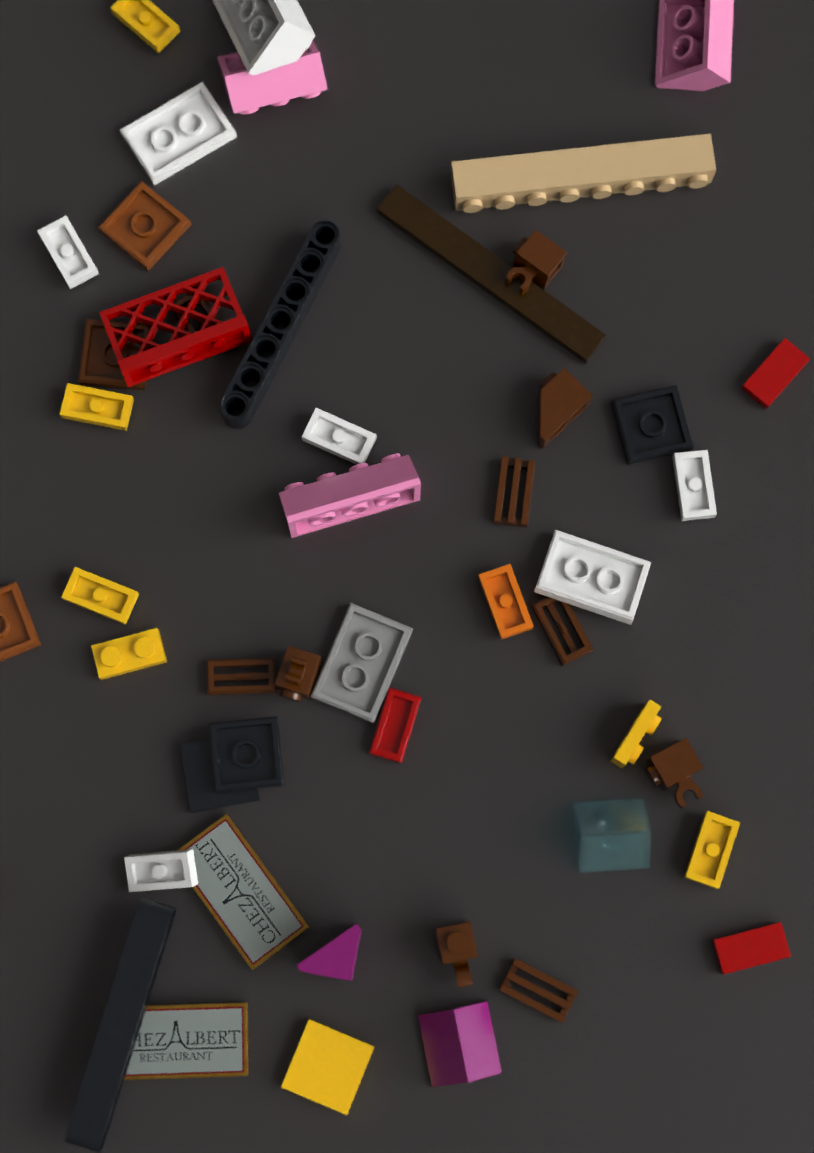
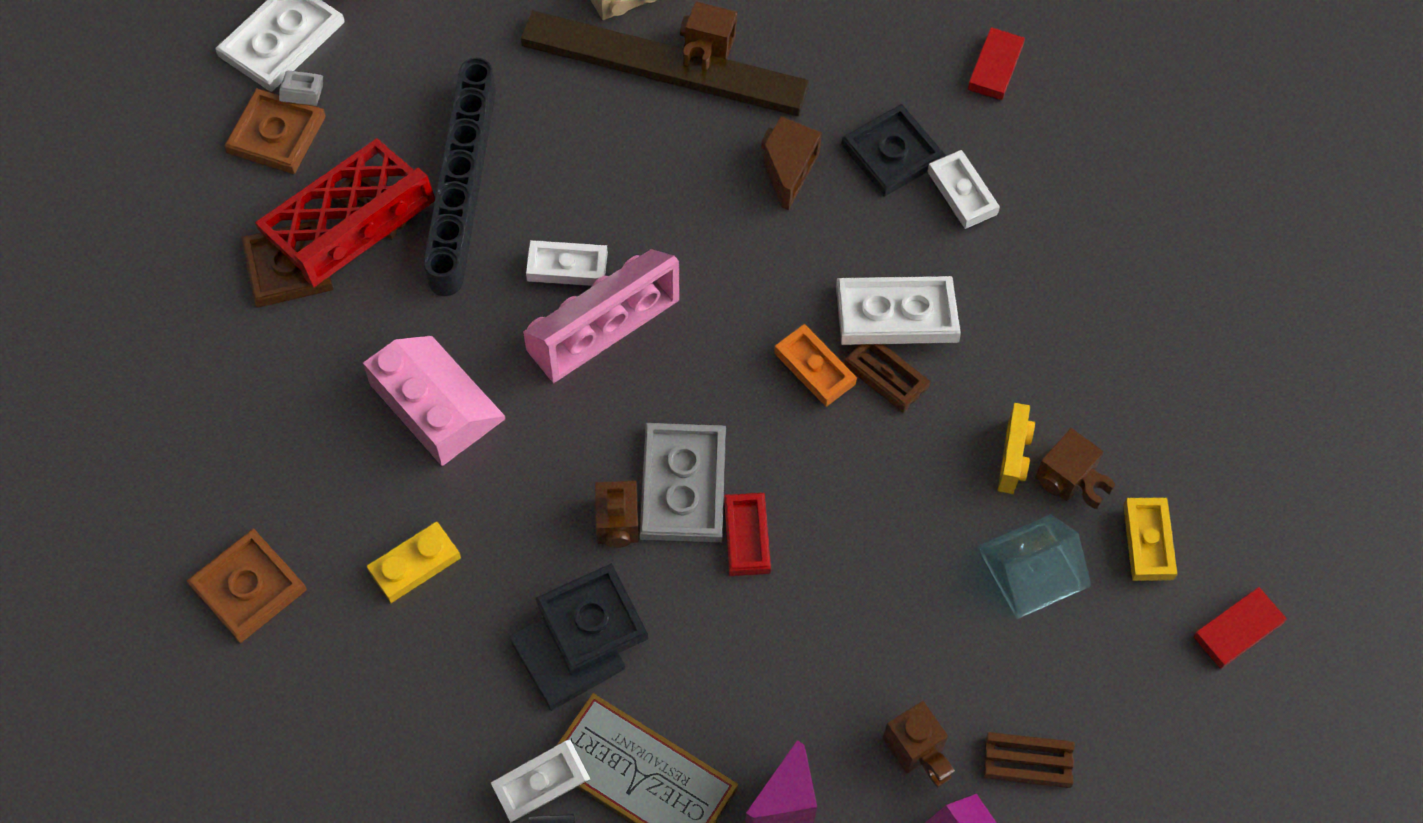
camera: 20 degrees left, 15 degrees down
white plate [37,216,99,289] -> none
yellow plate [59,383,134,431] -> none
yellow plate [61,567,139,625] -> none
reddish brown tile [207,658,277,696] -> none
reddish brown tile [494,456,535,528] -> none
none -> light grey tile [279,70,323,106]
none -> bright pink slope [363,336,505,466]

